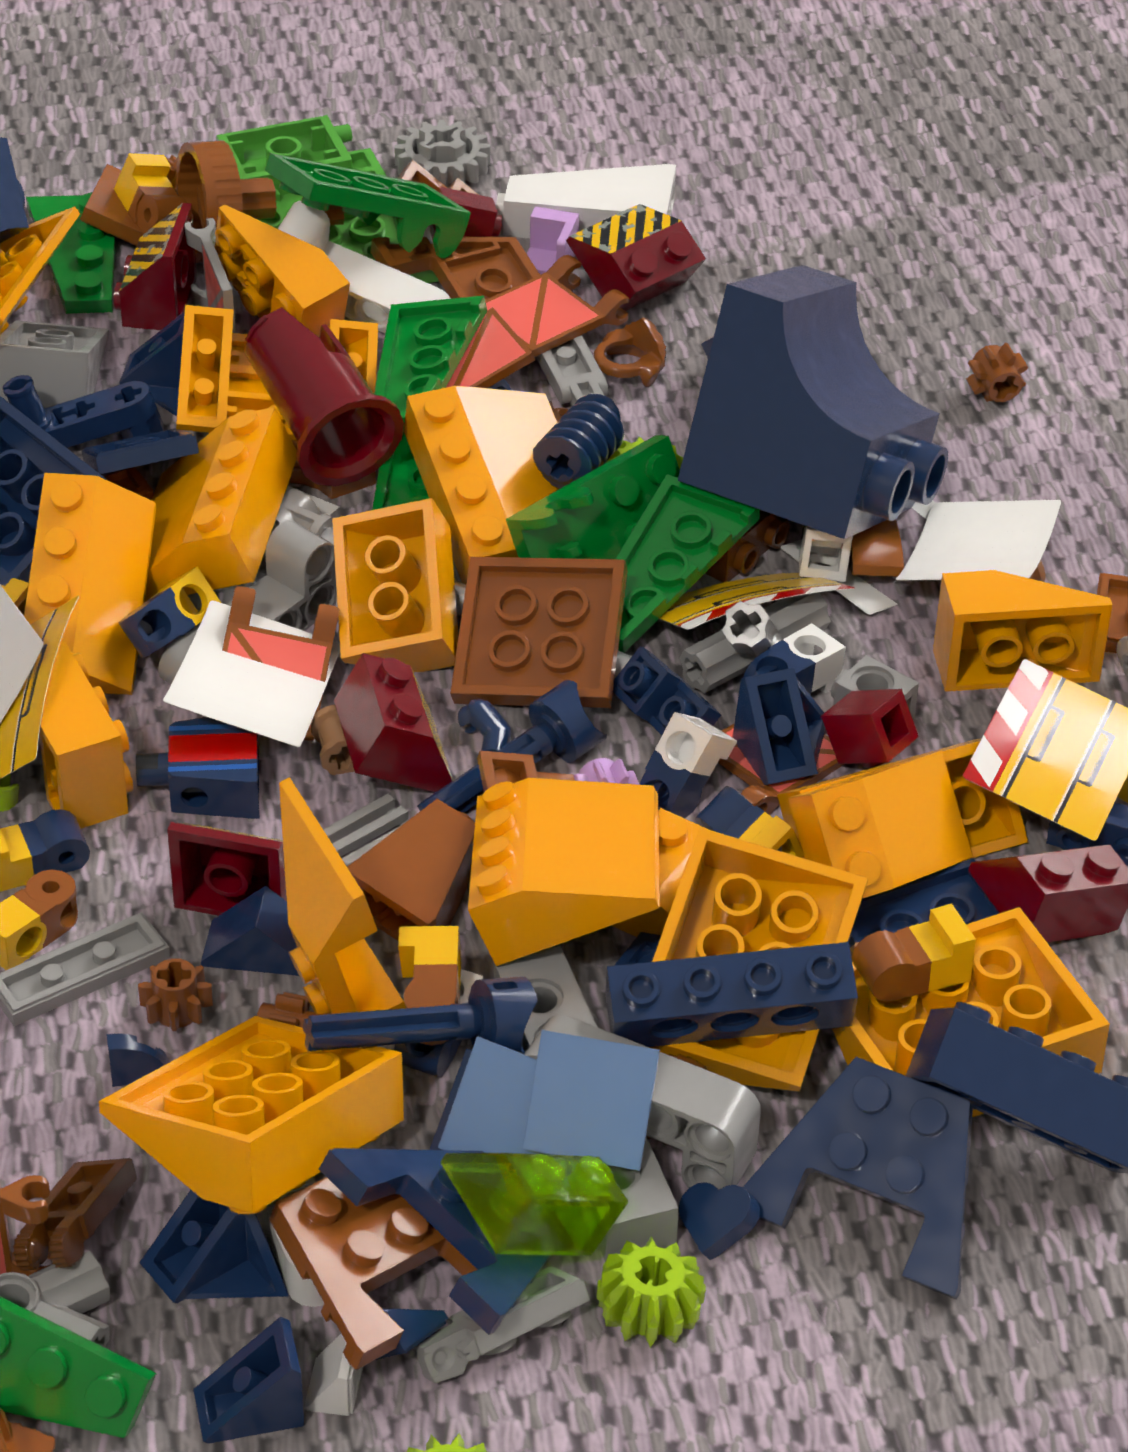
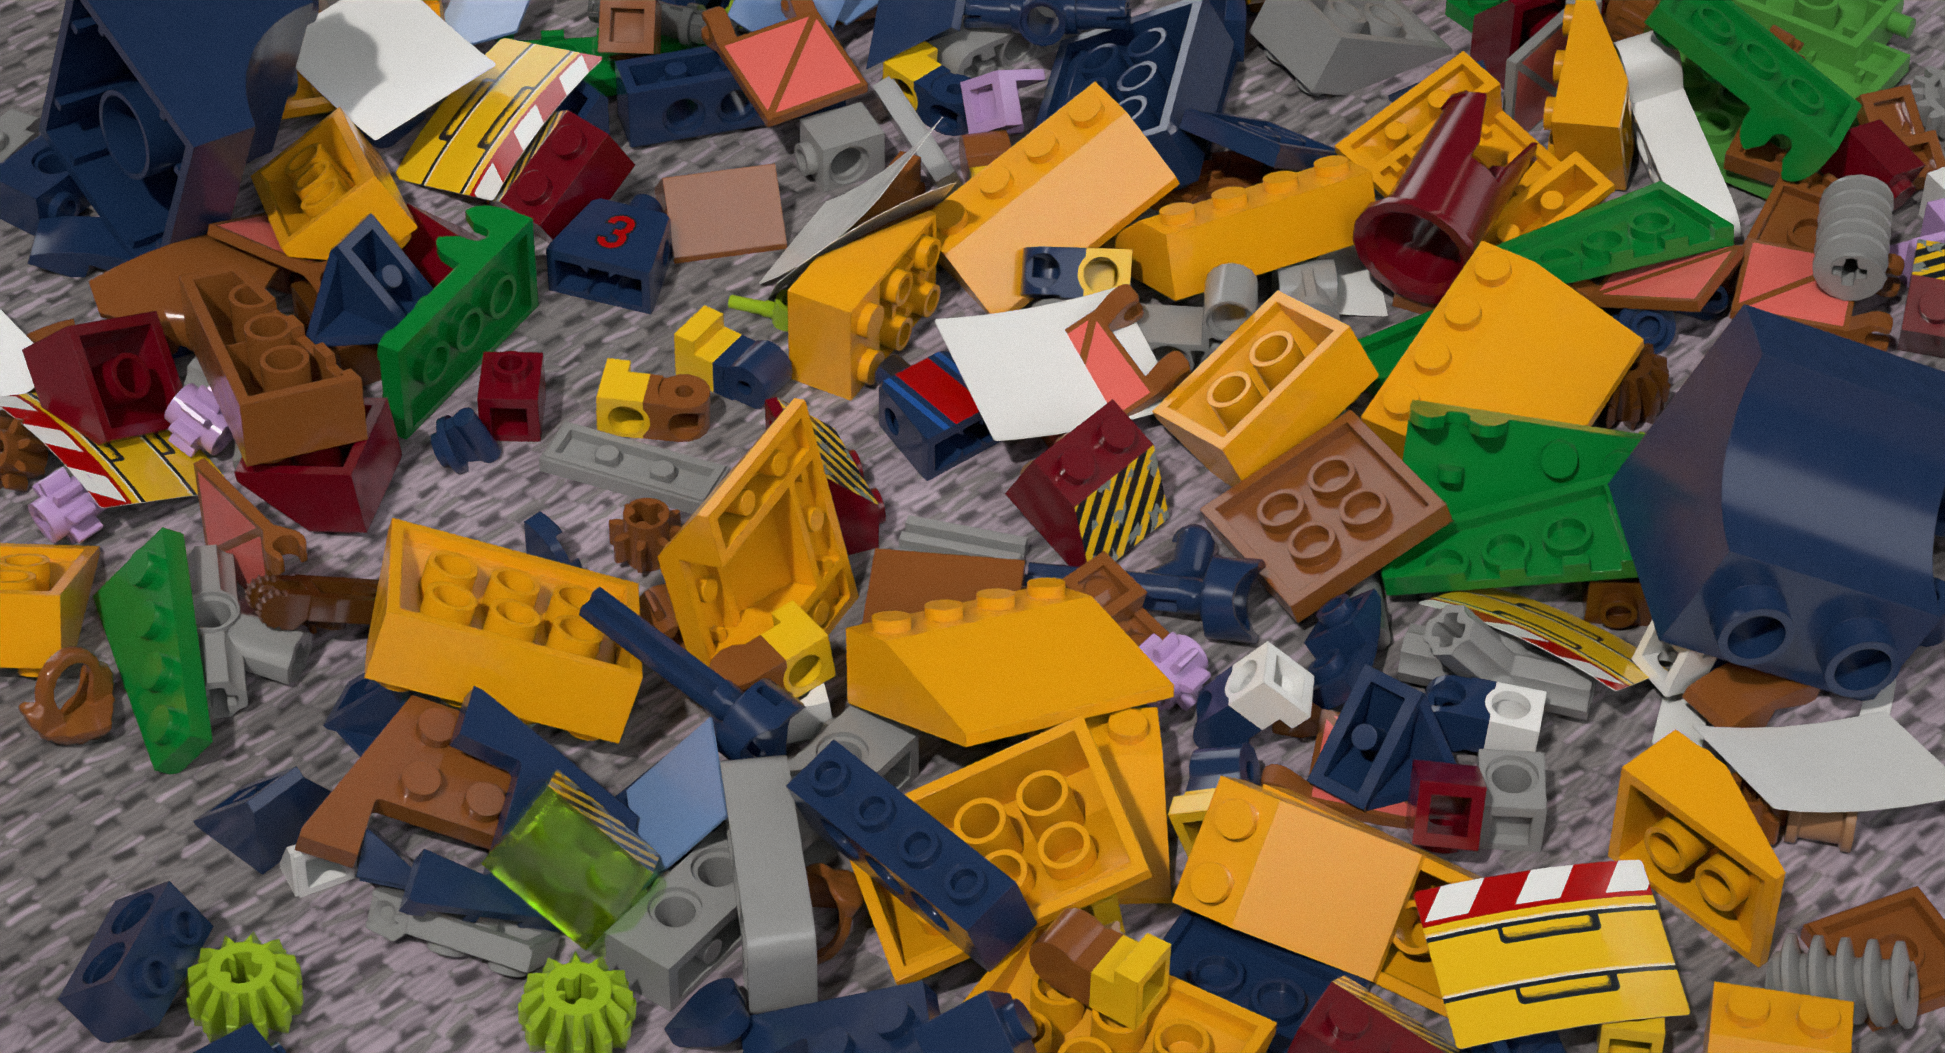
camera: 55 degrees right, 0 degrees up
dark blue beam [3,375,165,448] -> none
medium blue piece [522,1030,660,1171] -> none
dark blue piece [533,394,624,489] -> none
none -> light grey piece [1812,174,1894,301]

